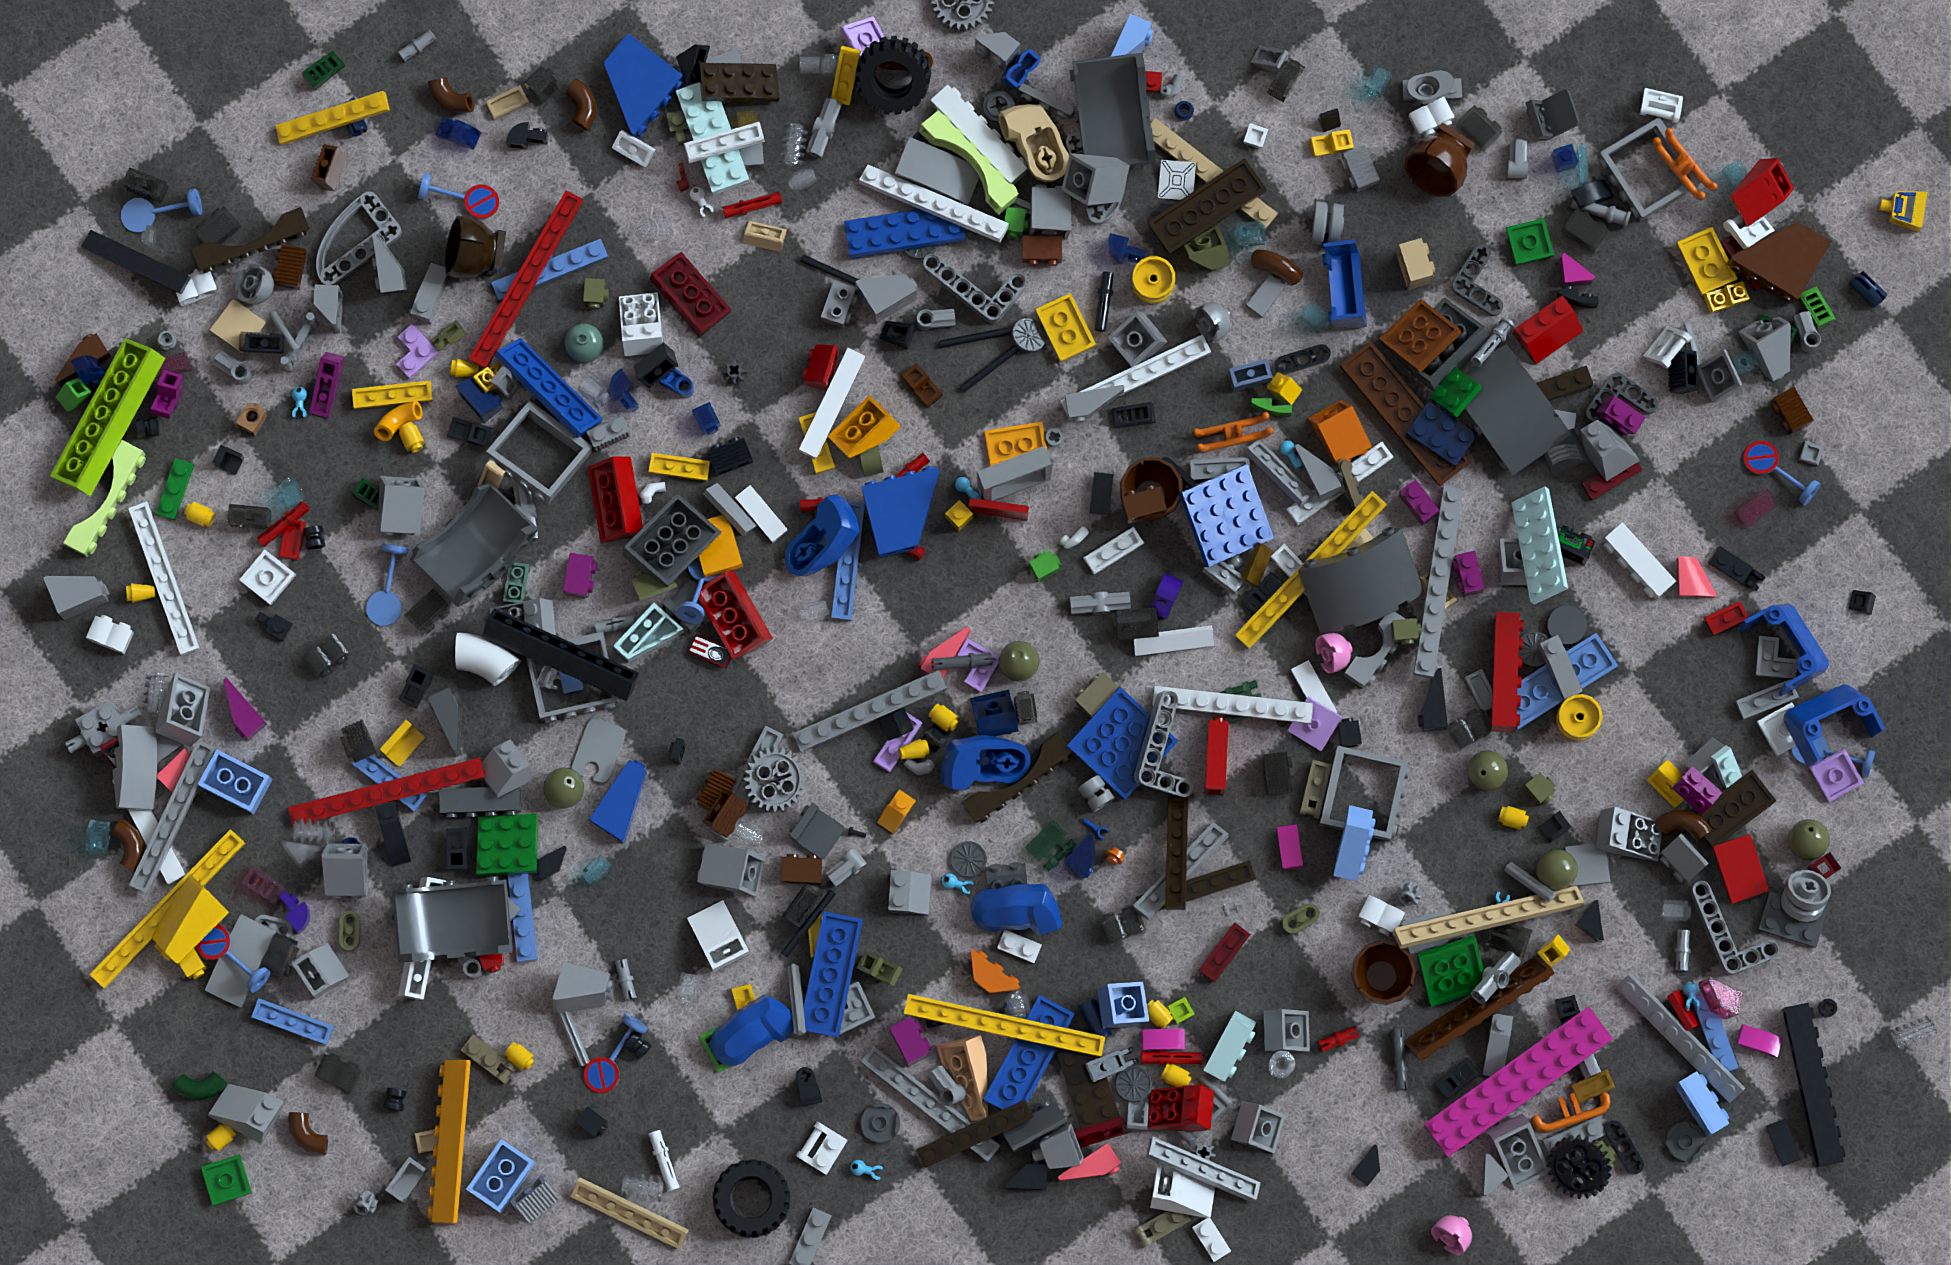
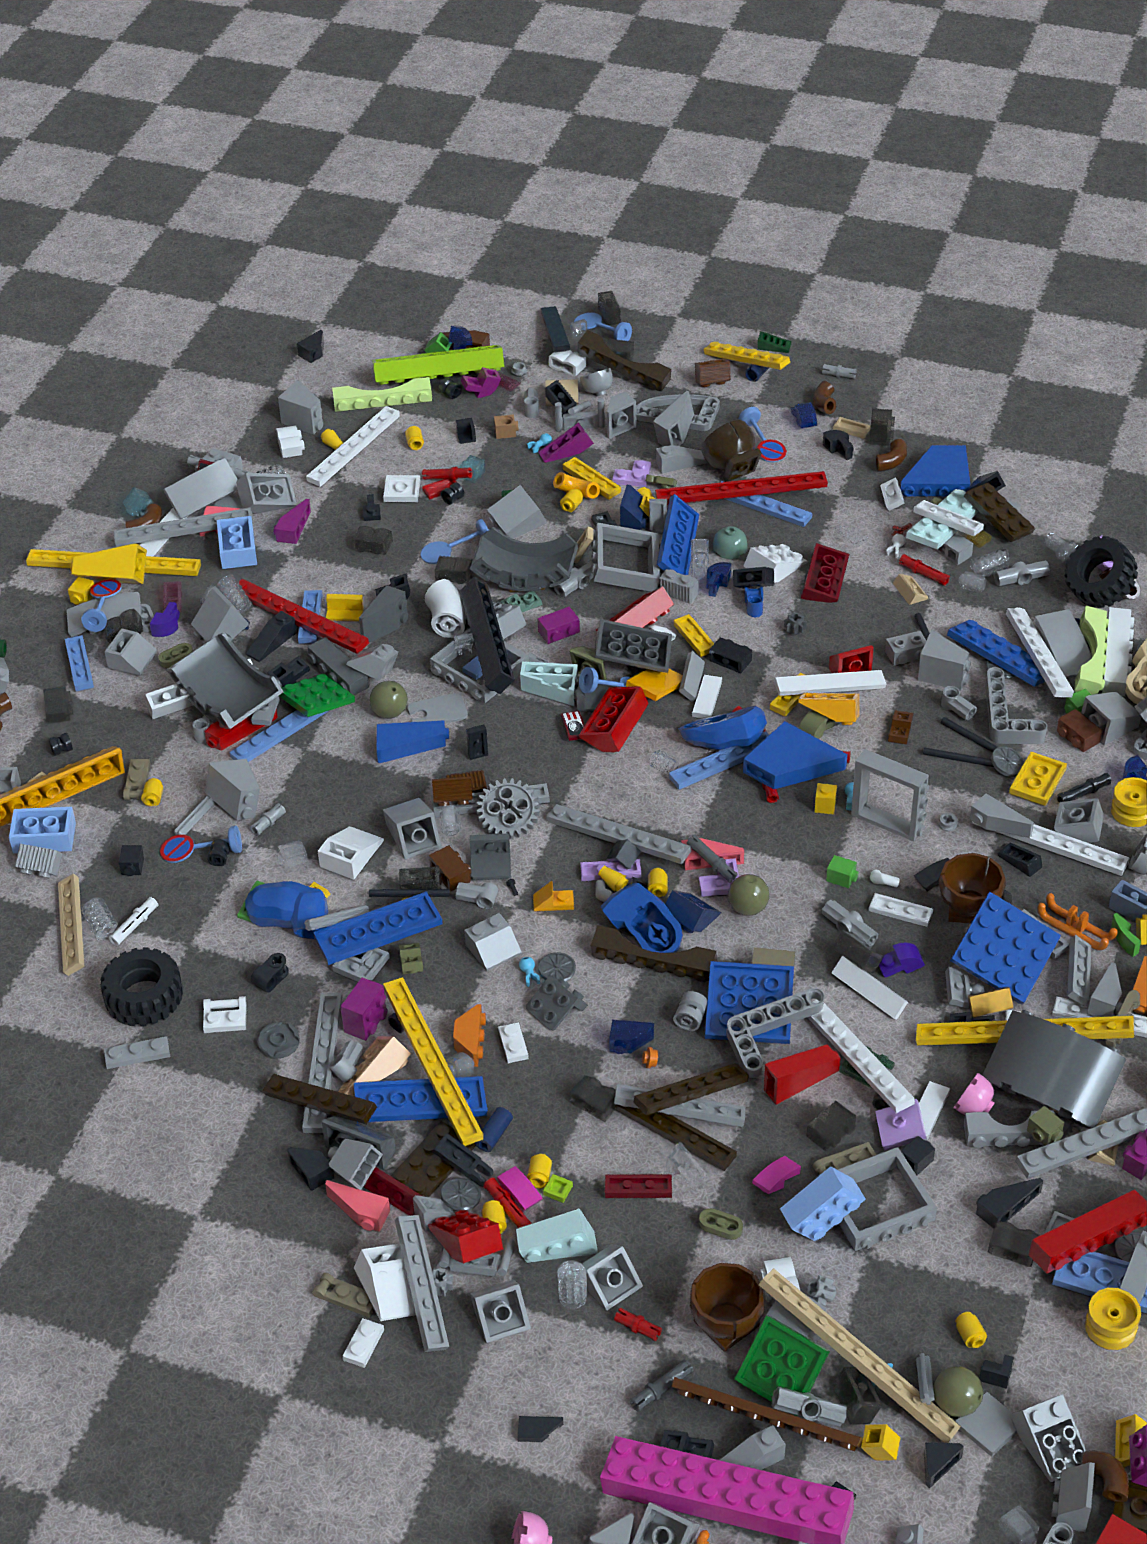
camera: 55 degrees right, 35 degrees down
green plate [156,458,195,520] -> none
clear smoke brick [227,504,272,531] -> none
reddish brown brick [272,244,307,290] -> none
clear smoke brick [340,719,377,763] -> none
black tile [537,846,567,880] -> none
clear light blue brick [582,855,612,885] -> none
olive brick [583,278,609,309] -> none
clear blue brick [692,402,721,435] -> none
yellow plate [831,46,861,105] -> none
medium azure arm [850,1160,883,1180] -> none
black slope [879,321,915,349] -> none
red tile [969,498,1029,521] -> none
blue piece [971,884,1062,935] -> none
light orange tile [984,421,1047,466] -> none
clear smoke brick [1014,691,1037,725] -> none
clear green plate [1025,819,1077,872] -> none
blue hand [1083,818,1109,839] -> none
medium blue brick [1097,982,1149,1029] -> none
reddish brown brick [1121,485,1167,523] -> none
medium azure arm [1280,441,1303,471] -> none
olive piece [1467,750,1508,791] -> none
olive brick [1523,772,1556,805] -> none

